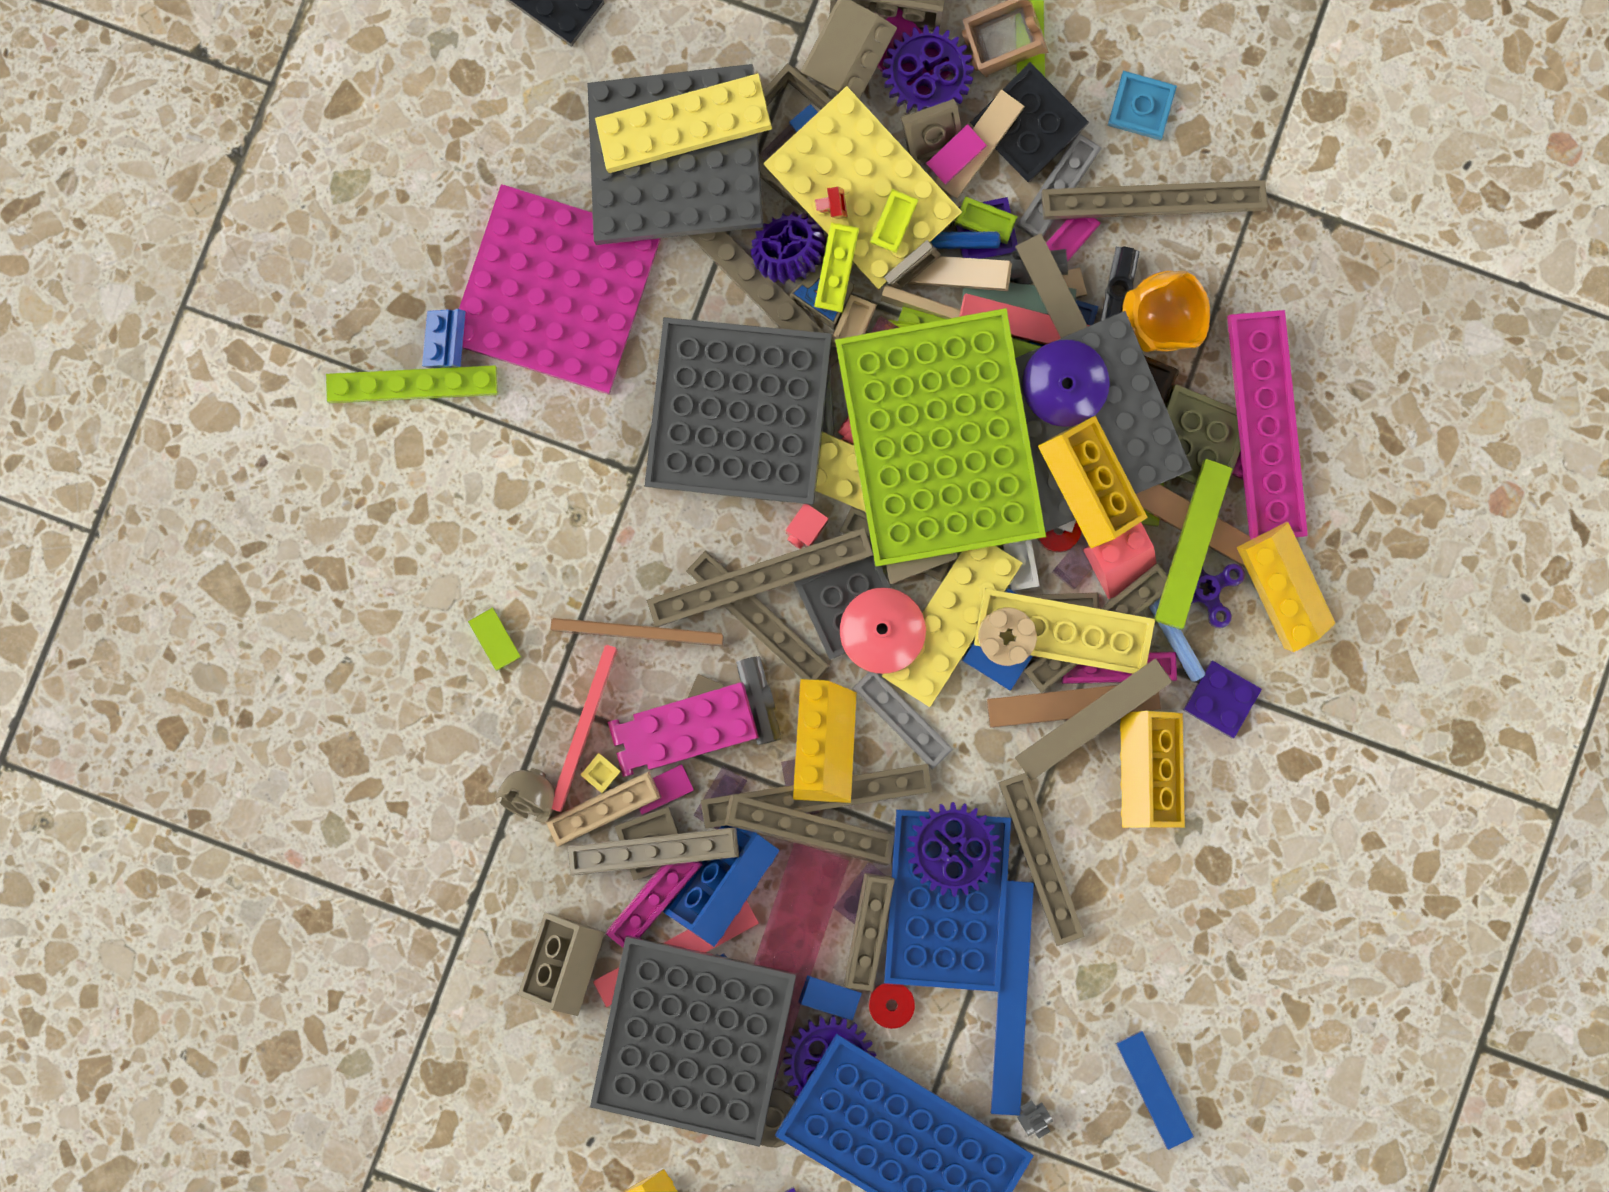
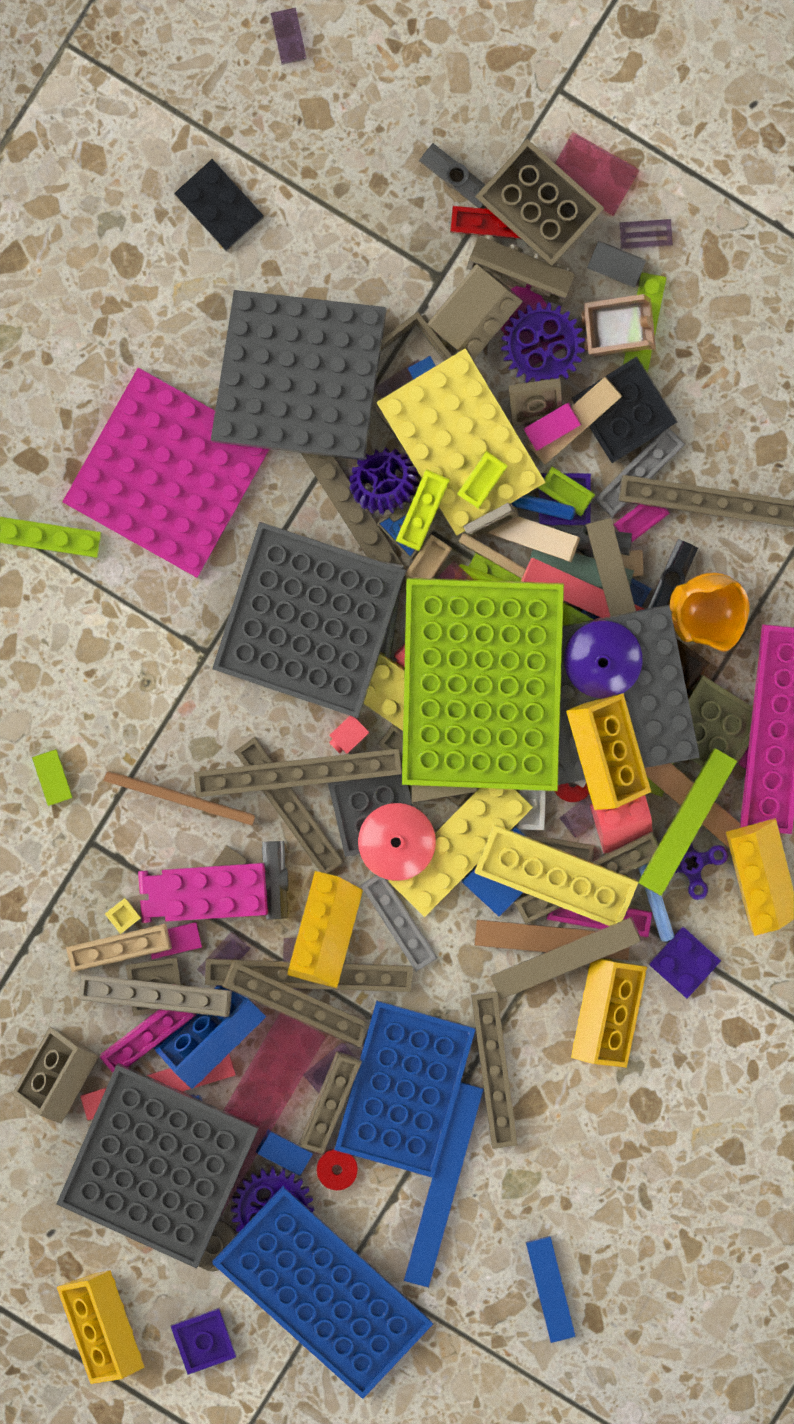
camera: 20 degrees right, 5 degrees up
plate [422,309,466,368] -> none
dark tan cylinder [496,768,555,822] -> none
coral tile [552,645,618,812] -> none
light yellow plate [595,74,772,173] -> none
red tile [815,186,848,219] -> none
dark purple gear [906,802,1001,897] -> none
tan plate [978,607,1037,666] -> none
dark grey gear [1017,1100,1053,1139] -> none
dark azure tile [1107,71,1177,141] -> none

